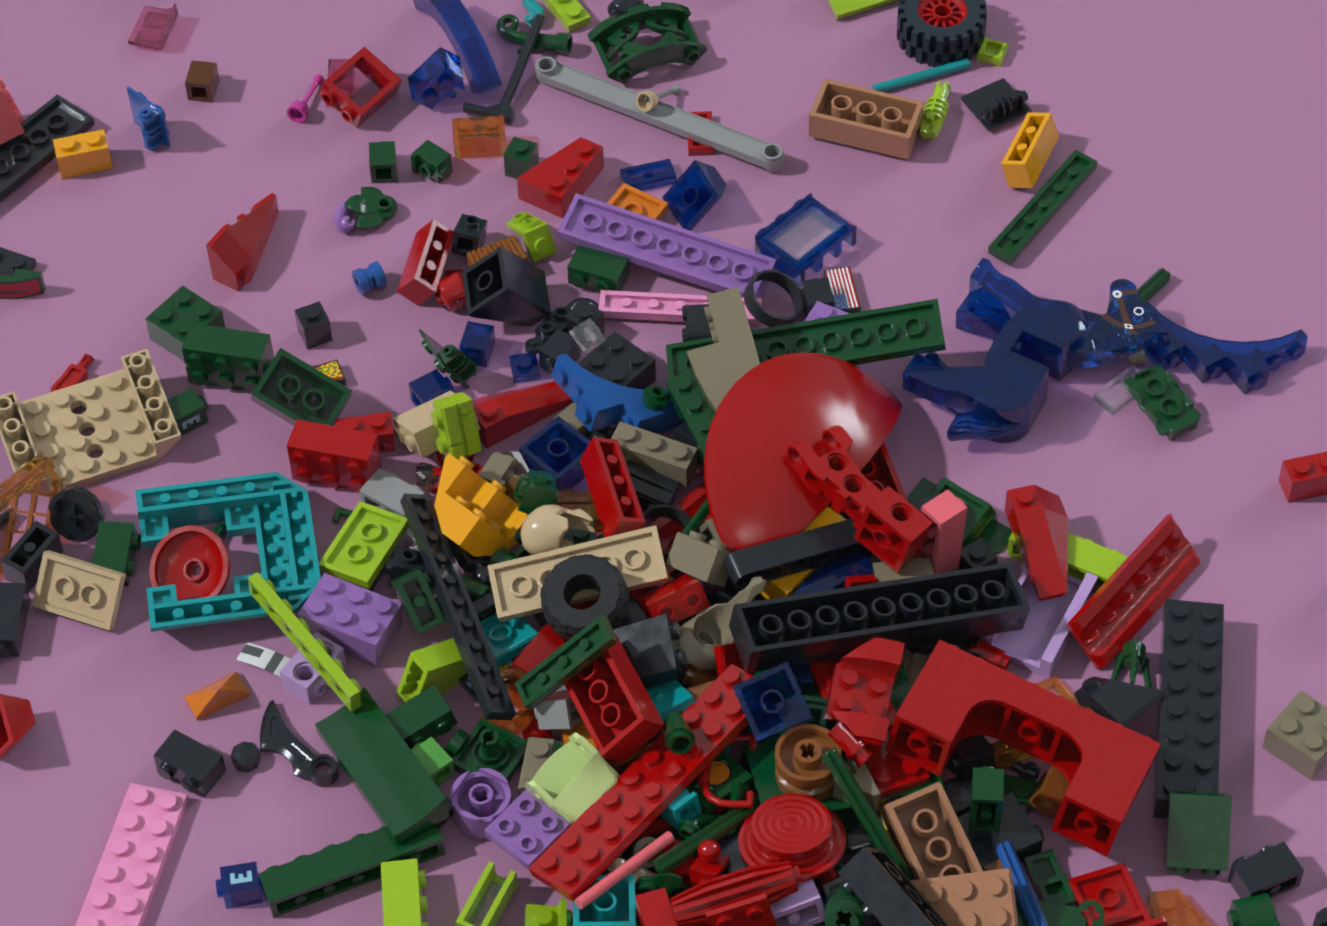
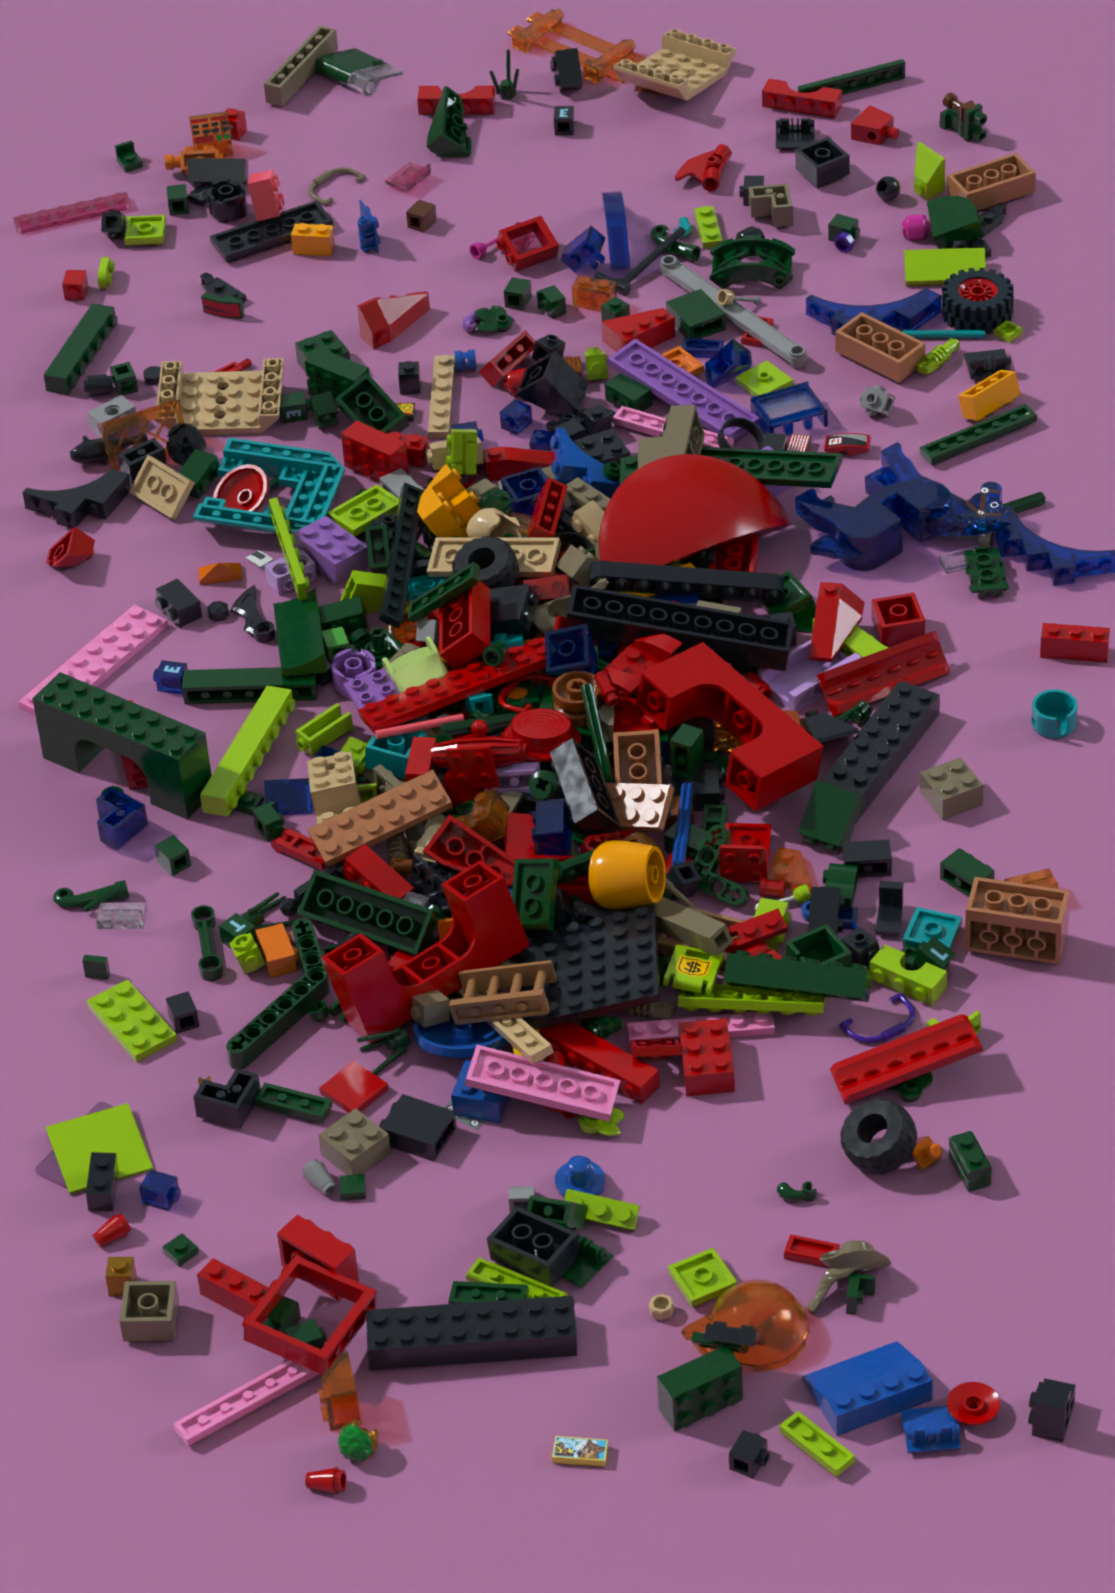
camera: 25 degrees right, 10 degrees down
dark green hinge [418,329,478,389] -> none
clear plate [569,318,606,354] -> none
red brick [787,425,933,574] -> none
coral brick [915,490,967,574] -> none
none -> dark tan piece [308,167,366,206]
none -> dark green brick [309,392,339,428]
none -> tan plate [428,355,455,439]
none -> tan brick [570,500,604,546]
none -> dark green brick [666,289,726,343]
none -> lime plate [735,361,793,402]
none -> clear blue arch [806,288,942,336]
none -> slope [824,433,871,456]
none -> light grey brick [860,385,896,416]
none -> red brick [871,592,926,647]

